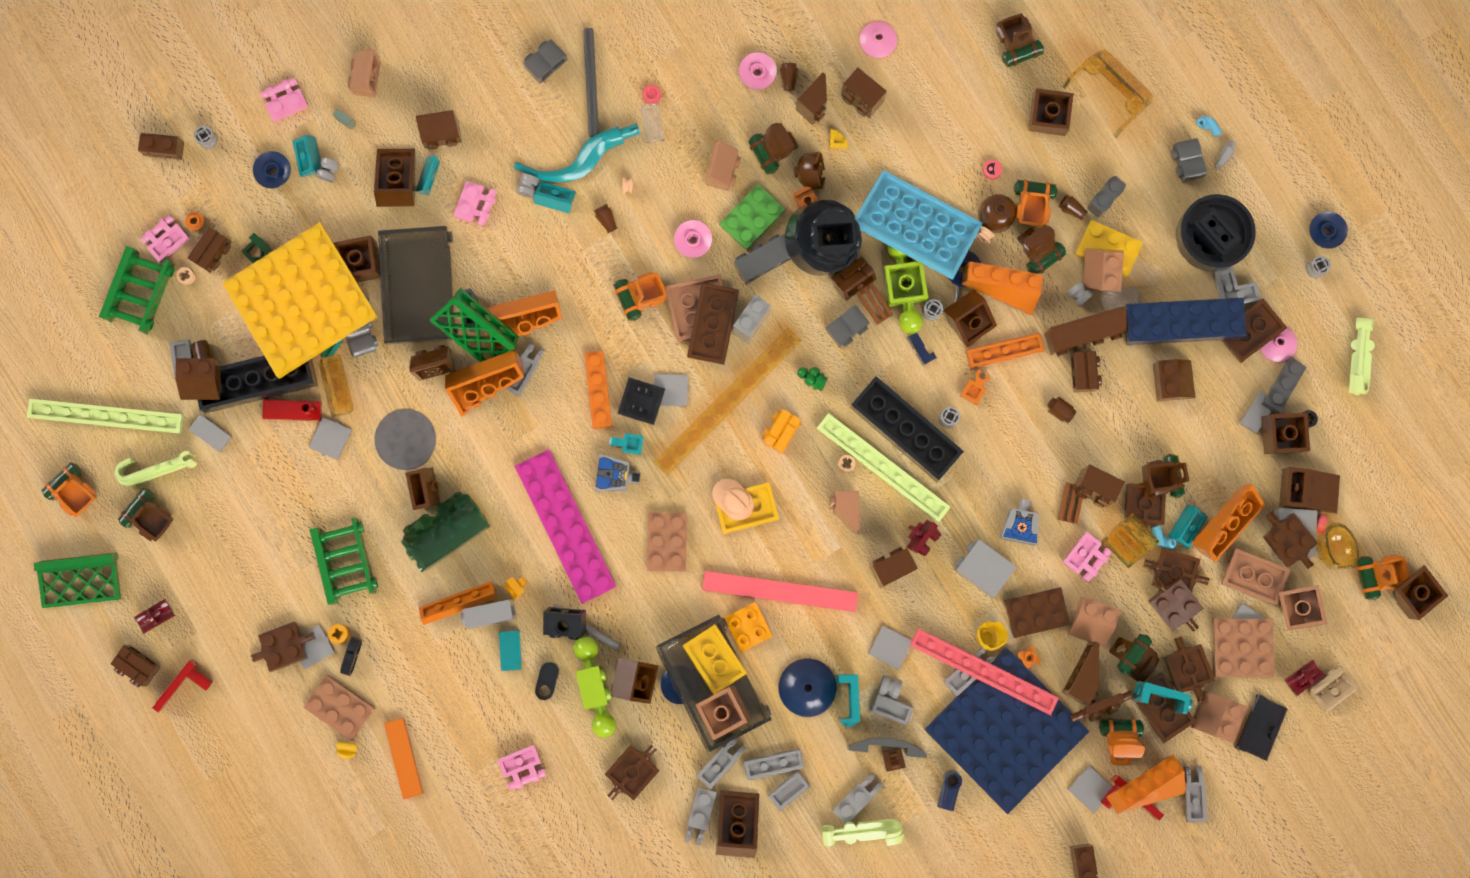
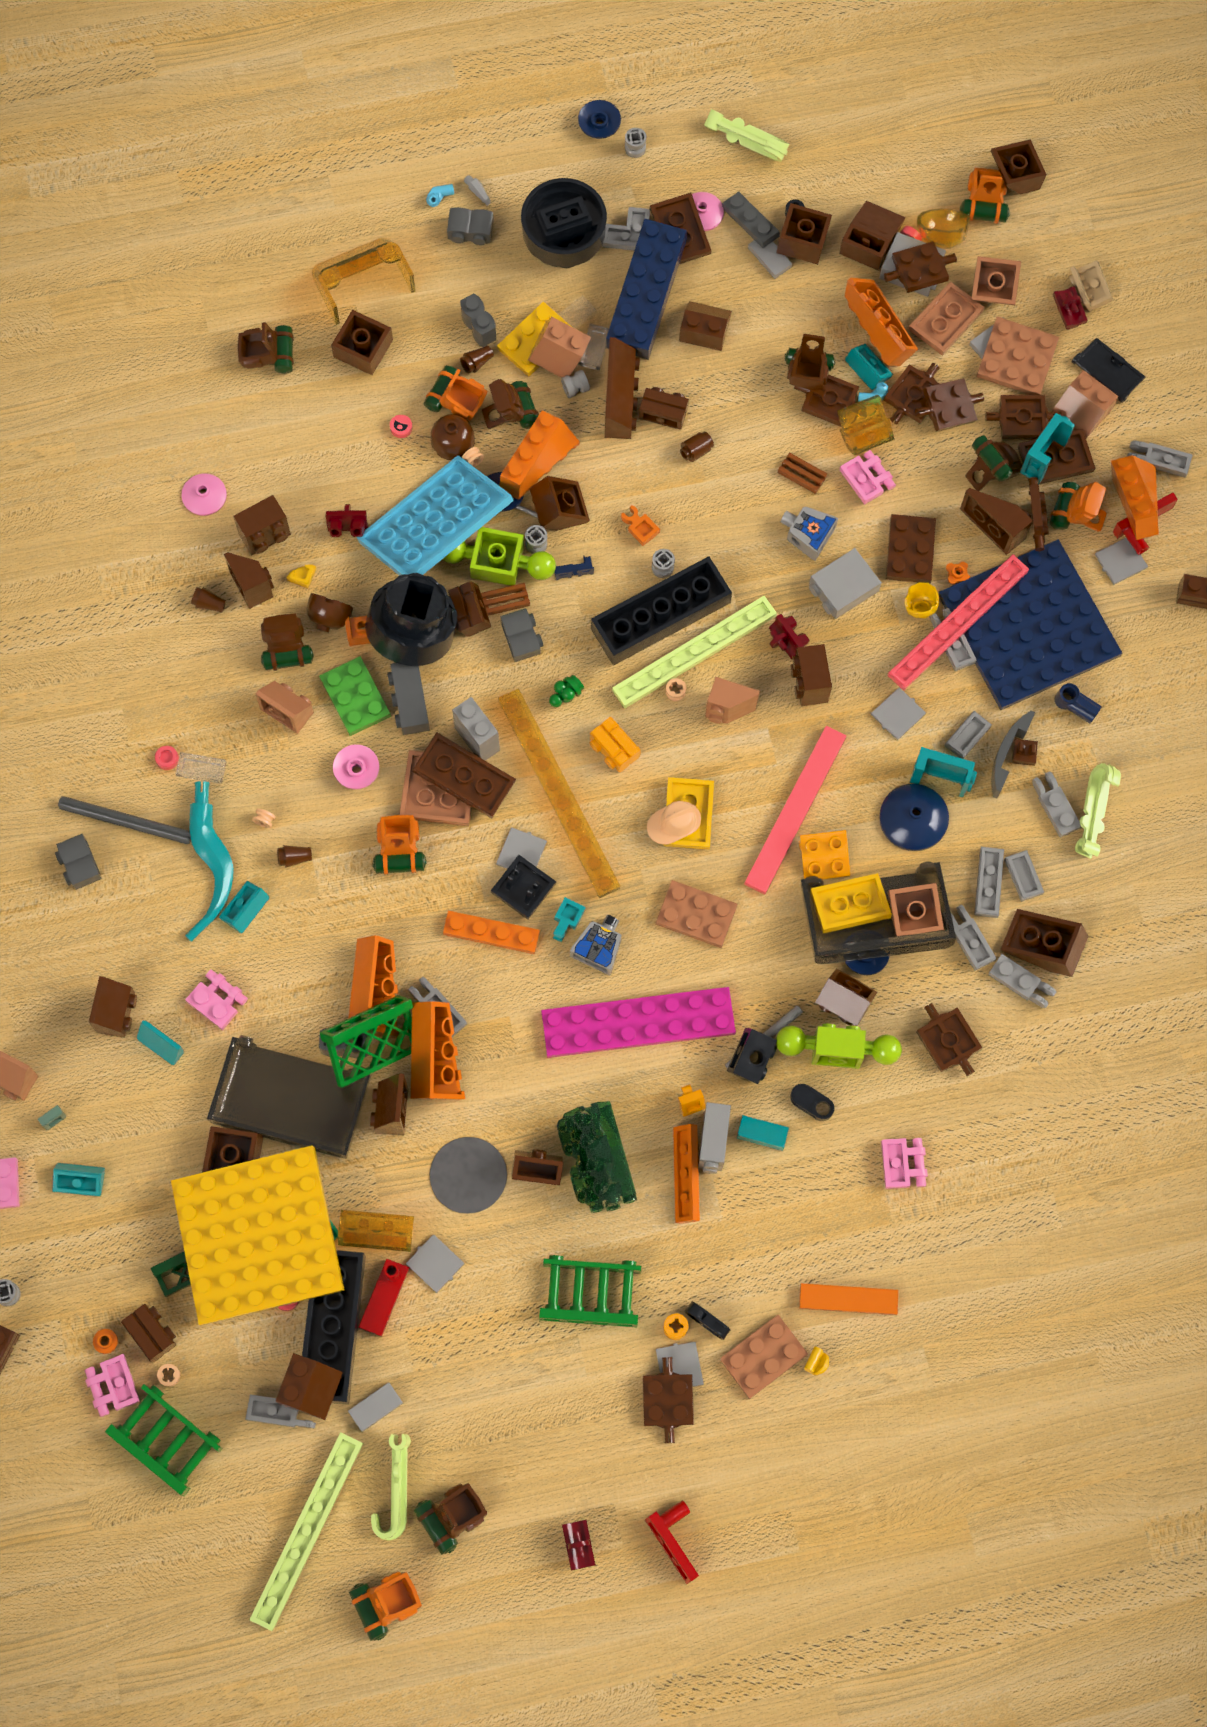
camera: 70 degrees left, 10 degrees down
green fence [33,552,121,608] -> none
reddish brown brick [111,645,160,687] -> none
reddish brown brick [191,340,214,358] -> none
dark blue dish [253,151,291,189] -> none
light grey wheel [316,158,340,183] -> none
dark grey brick [345,322,378,358] -> none
reddish brown slope [374,148,416,207] -> none
light grey wheel [516,173,539,198] -> none
bright pink dish [739,52,777,90] -> none
light grey wheel [878,675,902,699] -> none
orange tile [966,333,1045,369] -> none
nougat slope [1068,597,1122,647] -> none
reddish brown brick [1073,465,1125,508] -> none
none -> dark red hips [325,504,369,537]

